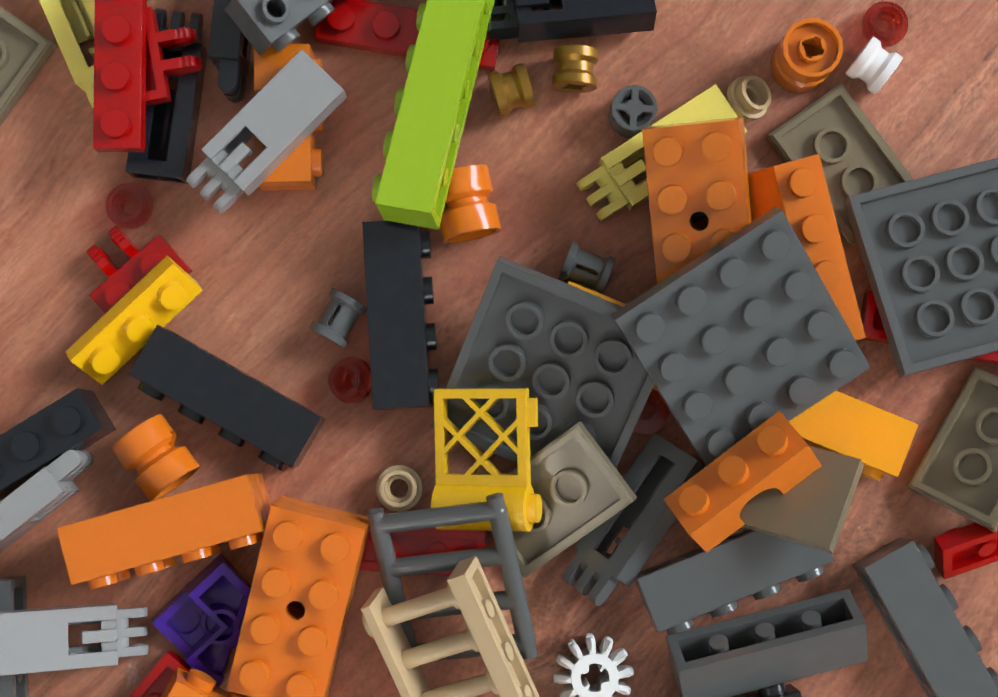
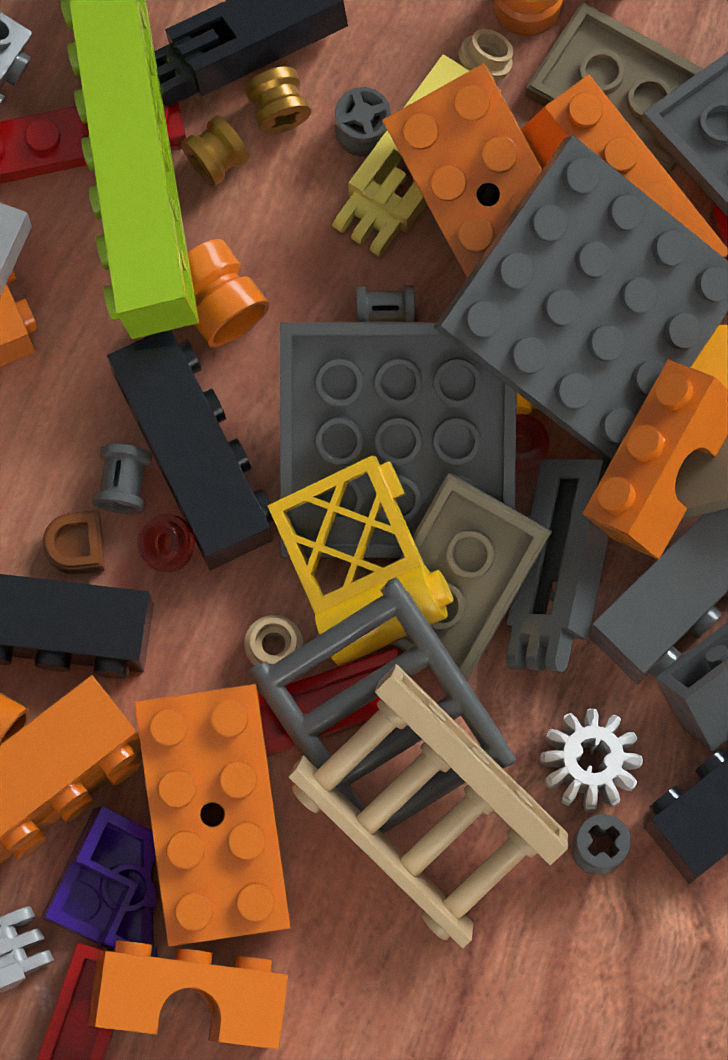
camera: 20 degrees left, 10 degrees down
none -> dark orange tile [43,510,105,574]

